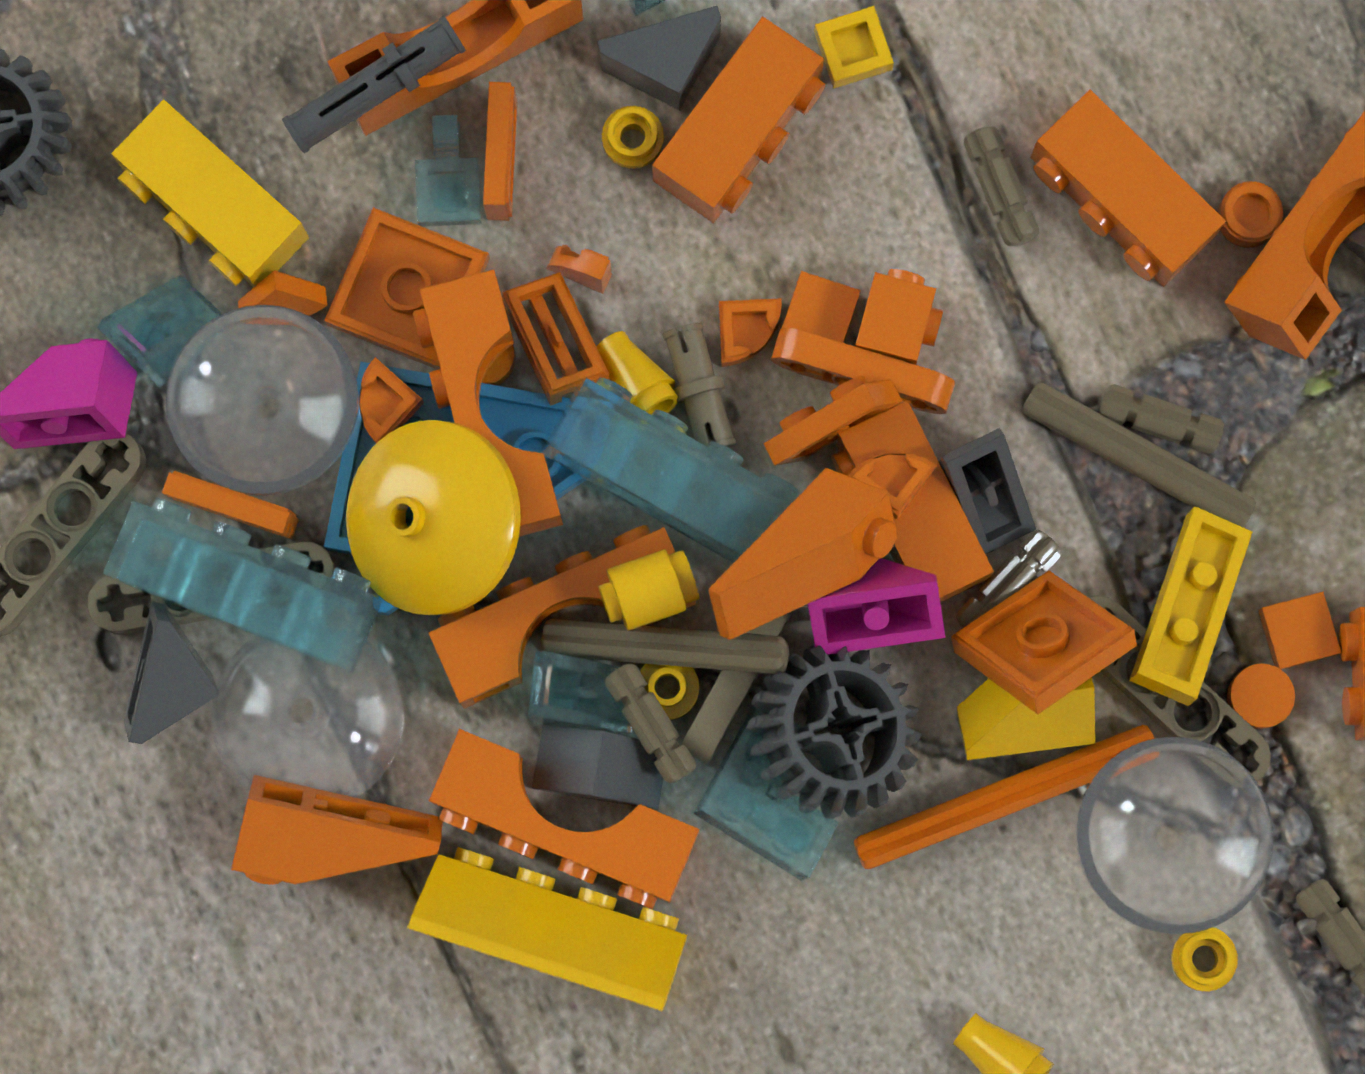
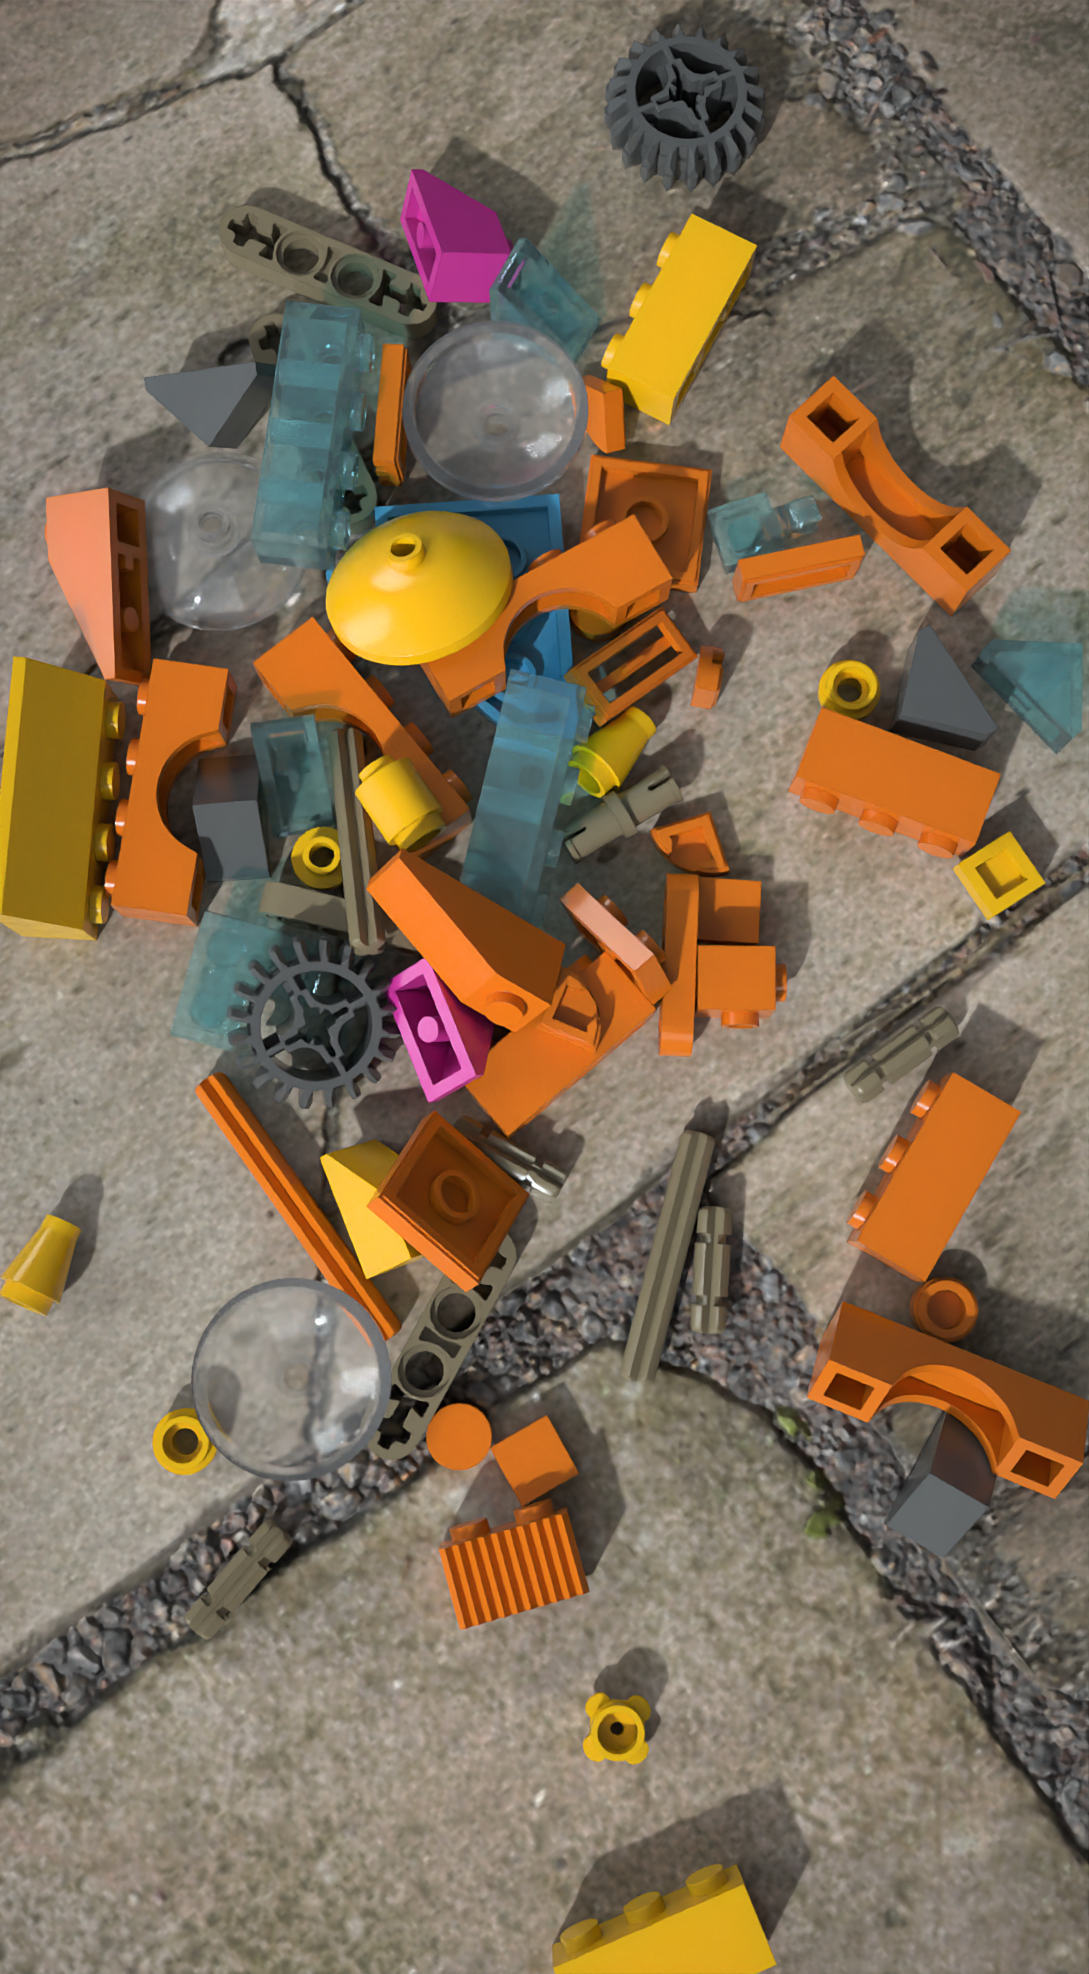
camera: 70 degrees right, 0 degrees up
dark grey pin [282,16,466,154] -> none
orange tile [359,357,424,444] -> none
dark tan axle [605,663,696,784] -> none
dark grey slope [939,428,1036,554] -> none
yellow plate [1129,506,1253,706] -> none

